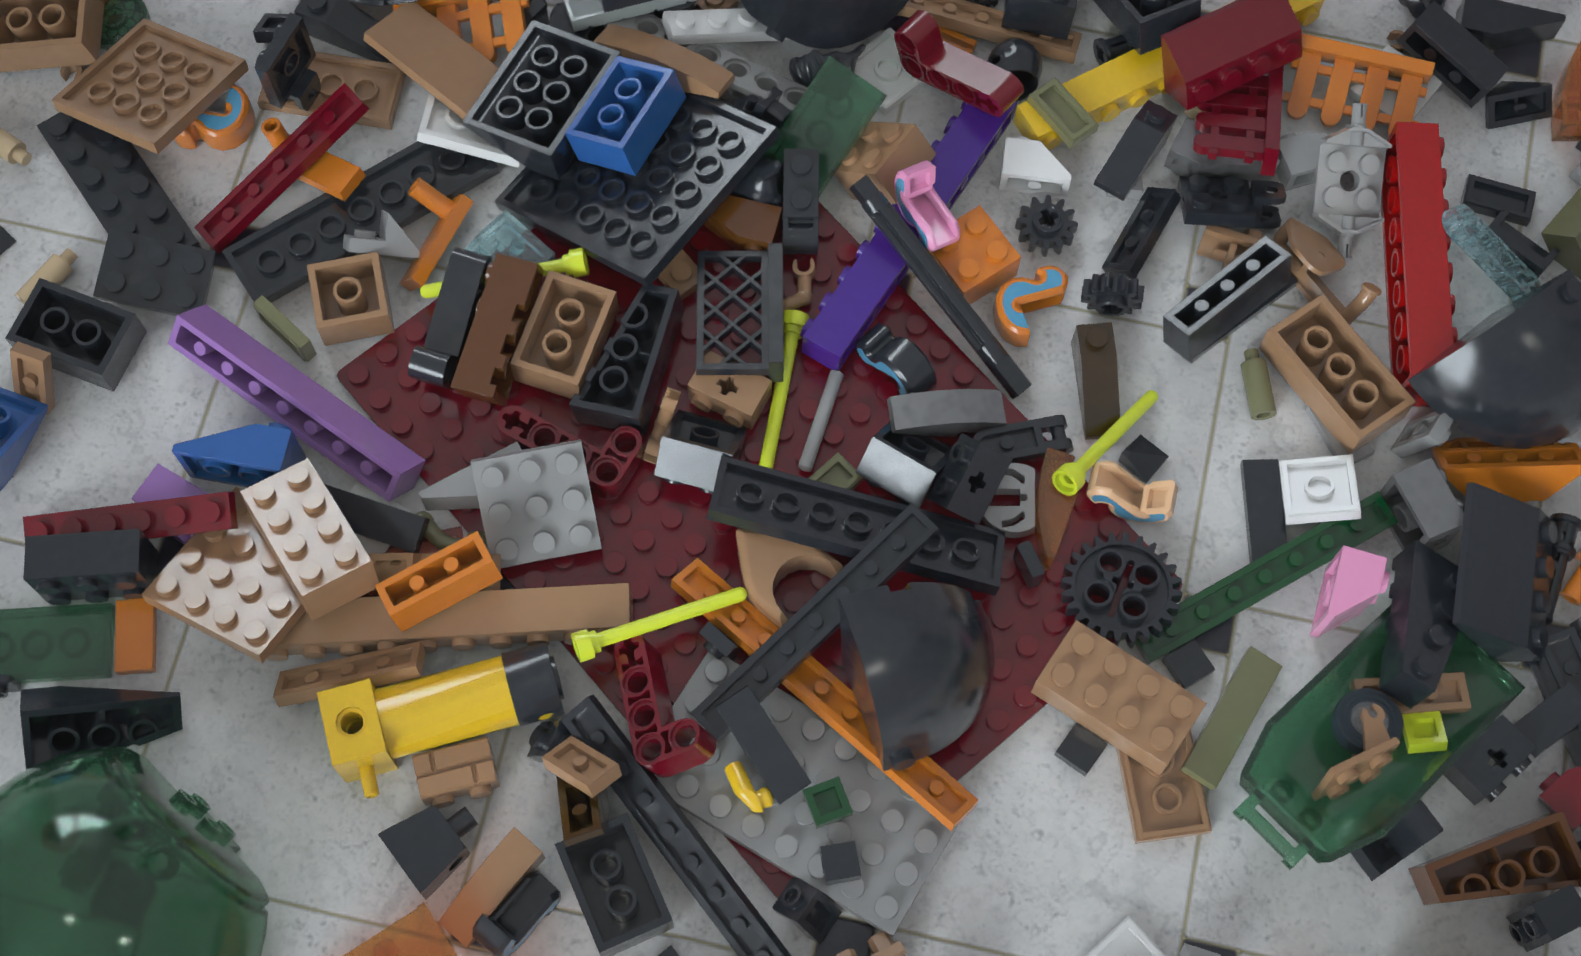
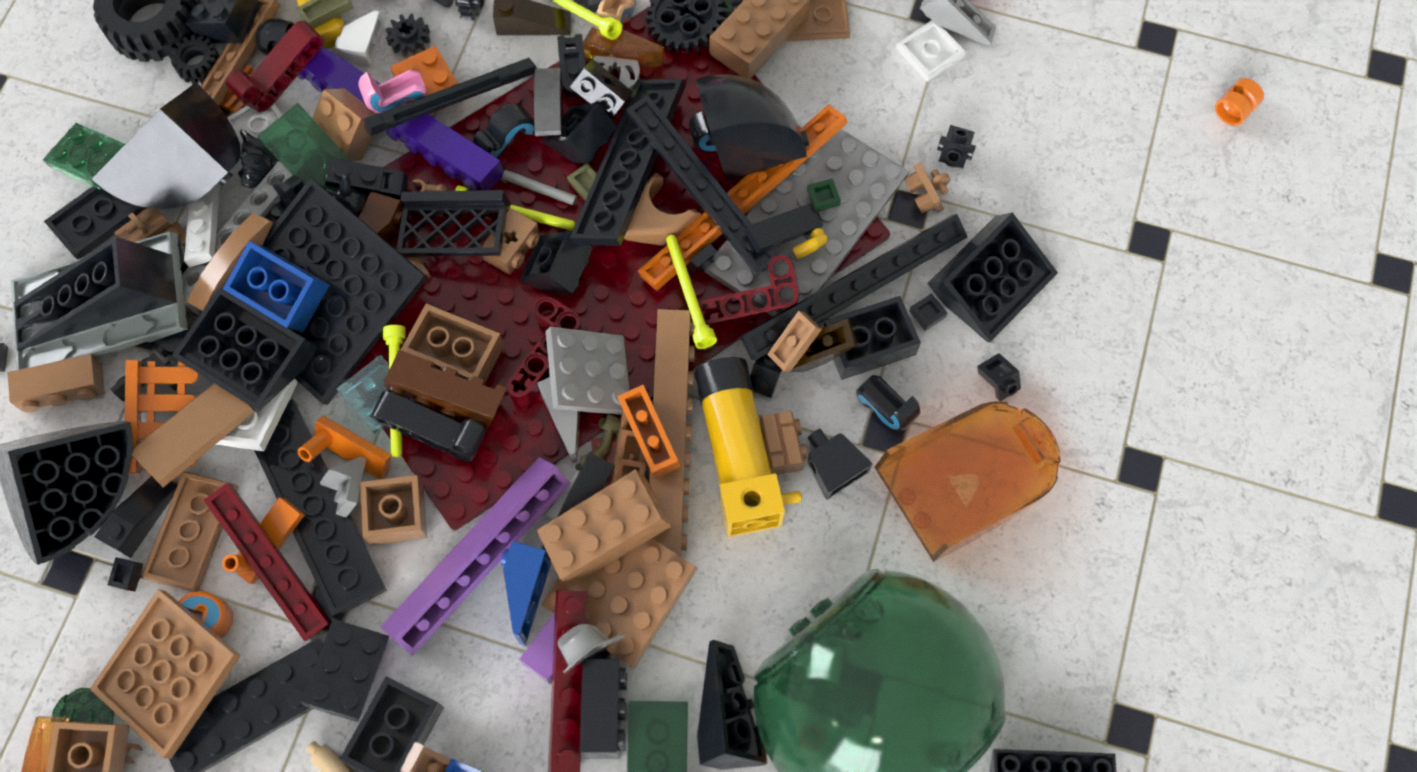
camera: 85 degrees left, 0 degrees up
orange tile [115,598,157,675] -> none
olive tile [253,295,317,362] -> none
black plate [254,12,321,111] -> none
medium nougat plate [273,641,426,707] -> none
medium nougat slope [439,827,546,949] -> none
black wedge [569,284,685,436] -> none
medium nougat arm [642,387,681,464] -> none
black bracket [772,877,842,944] -> none
black piece [820,841,861,885] -> none
orange animal [993,266,1068,347] -> none
black tile [1013,541,1045,589] -> none
black tile [1054,722,1108,777] -> none
none -> light grey piece [557,624,626,673]

